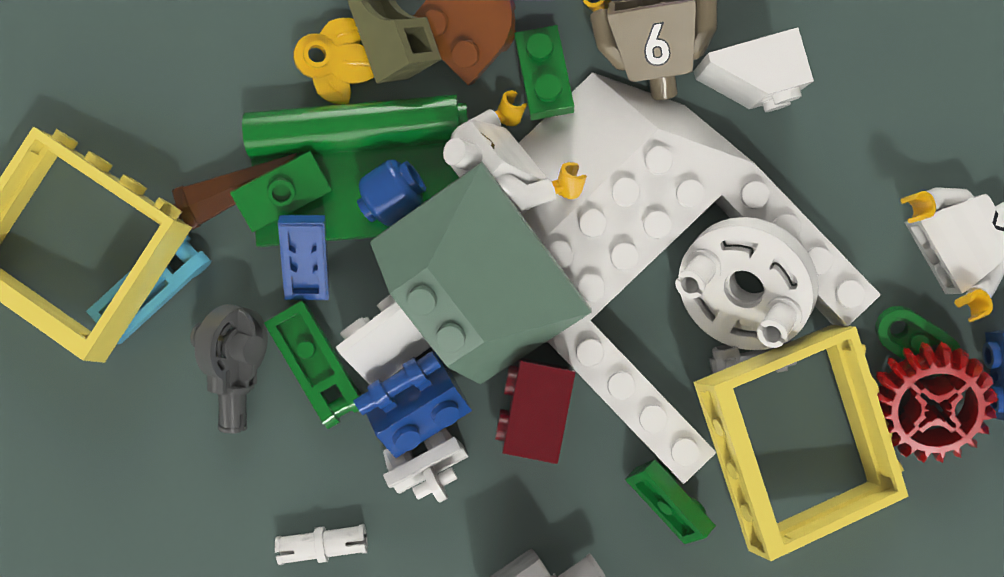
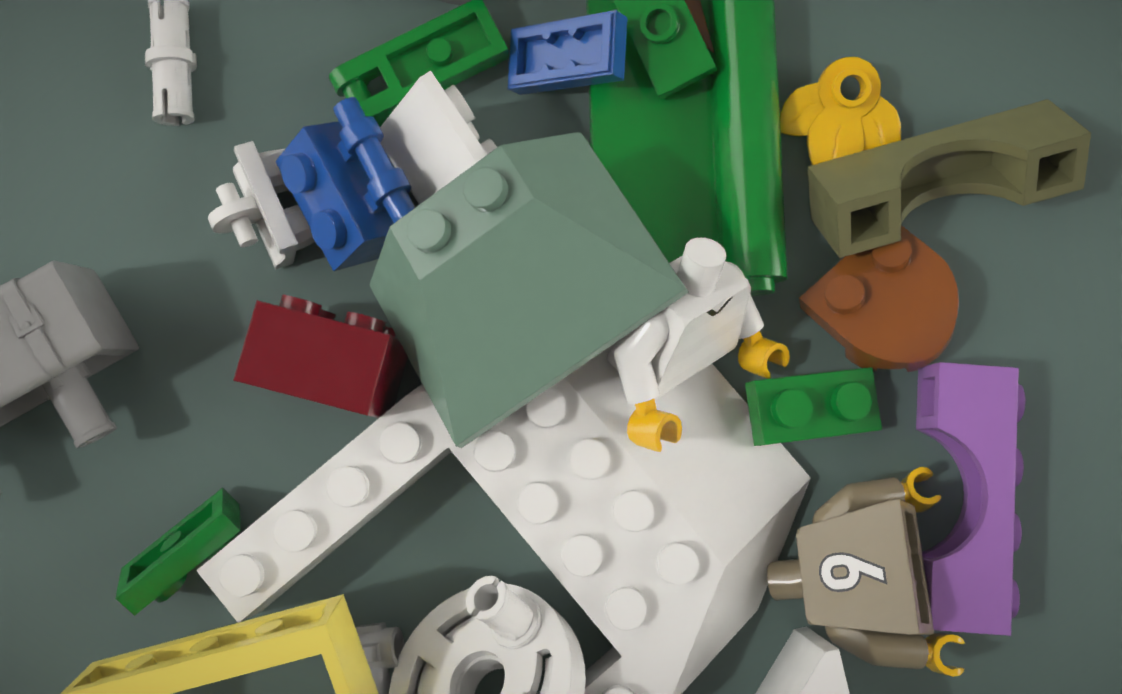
camera: 90 degrees right, 5 degrees down
blue head [357,159,426,227] -> none

